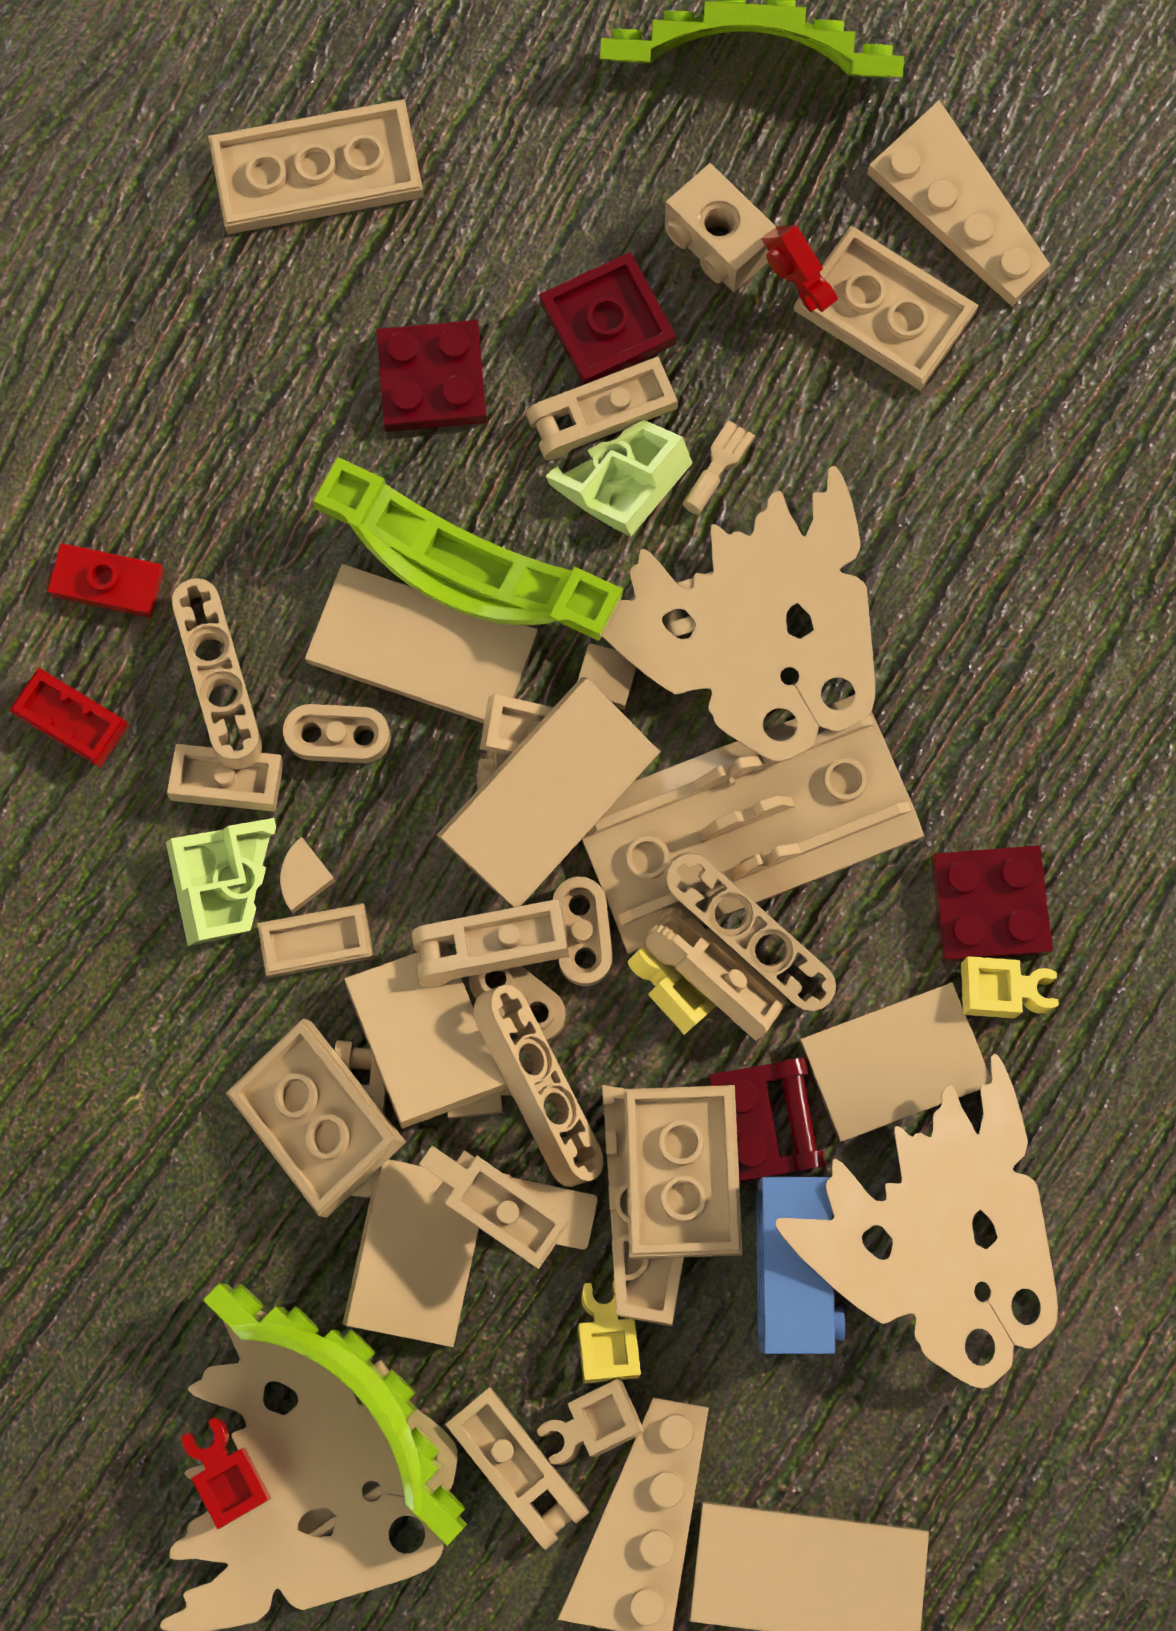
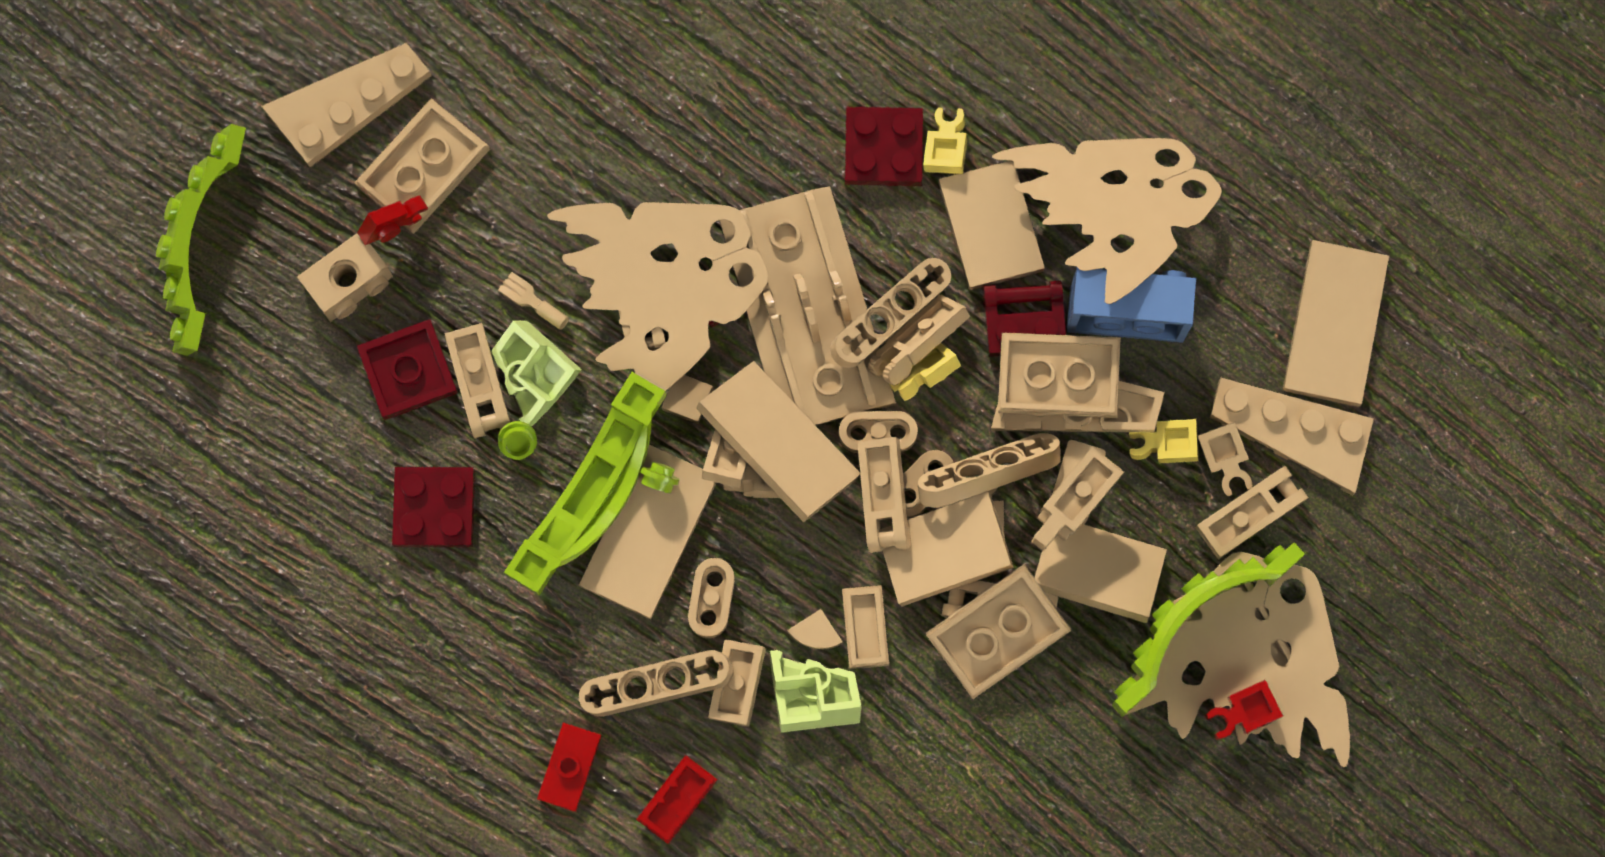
camera: 85 degrees left, 0 degrees up
tan tile [208,99,424,235] -> none
none -> lime plate [498,421,537,460]
none -> lime plate [641,462,680,493]

